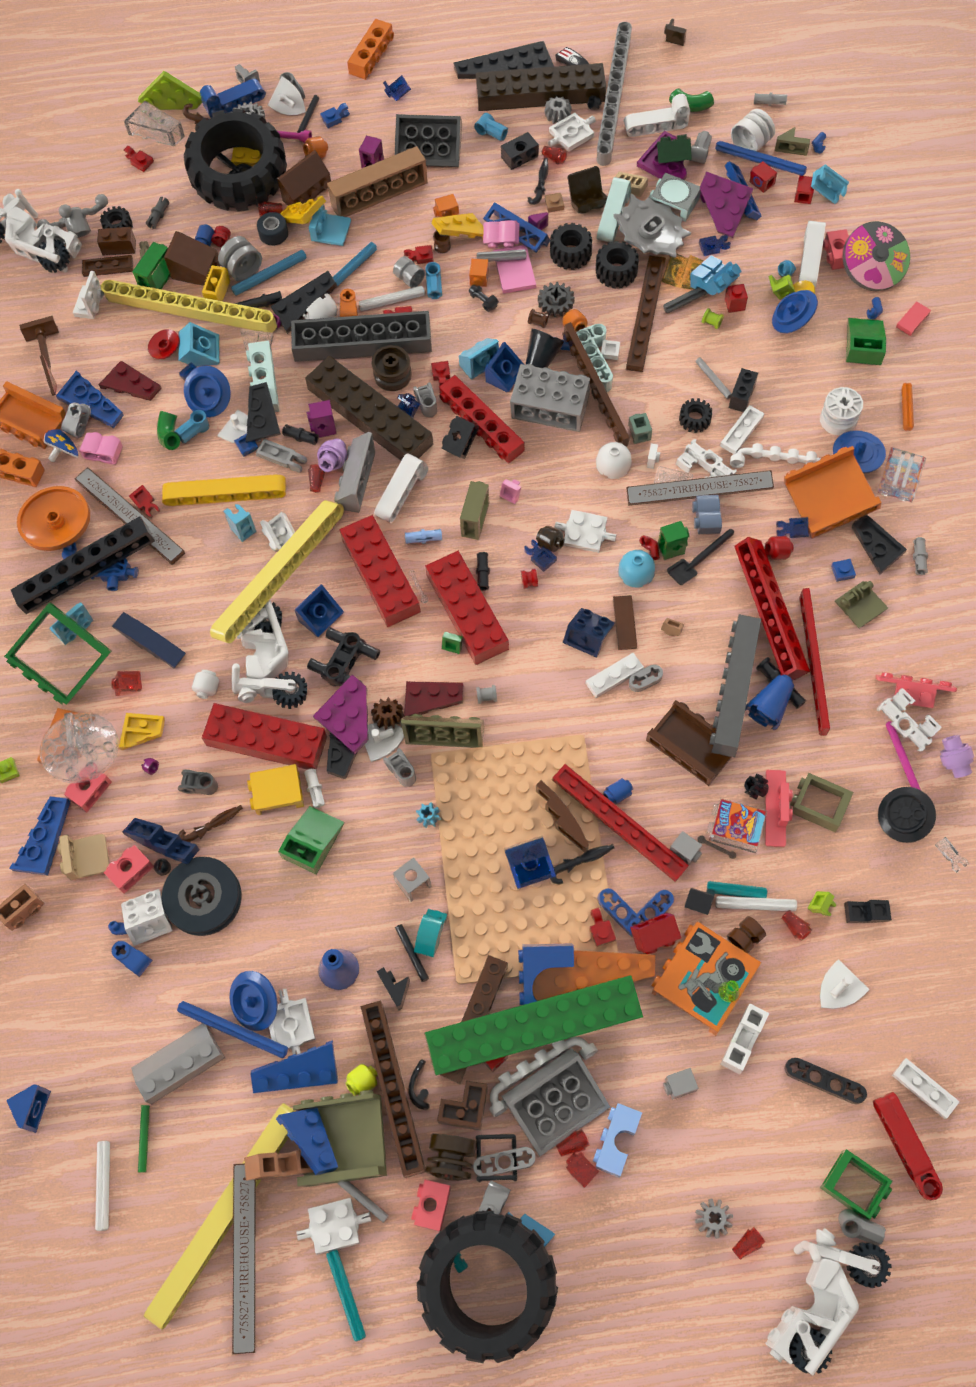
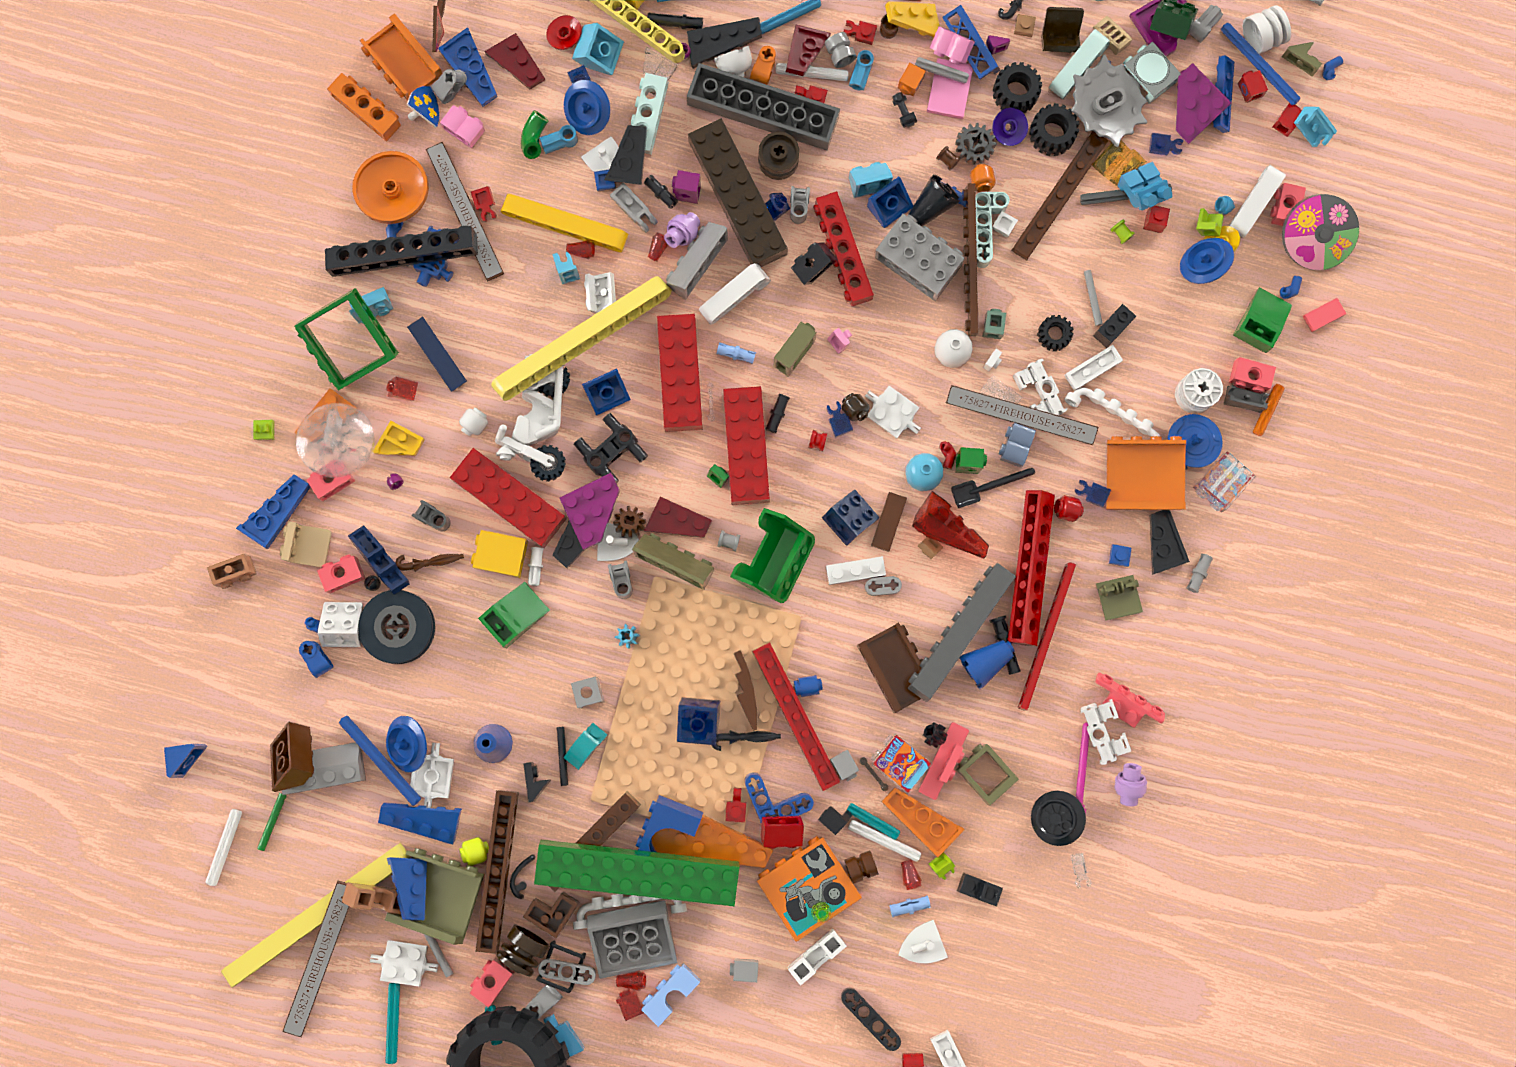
camera: 15 degrees right, 15 degrees up
red plate [431,361,451,386] -> none
none -> reddish brown slope [270,722,314,792]
none -> clear red cone [566,240,595,259]
none -> green windscreen [730,508,815,603]
none -> dark red wing [785,24,831,76]
none -> orange wing [881,788,965,858]
none -> light blue pin [889,895,931,917]
none -> clear red wedge [912,491,989,559]
none -> dark purple dish [992,108,1028,146]
none -> dark grey hinge [1224,385,1269,413]
none -> coral brick [1229,357,1276,394]

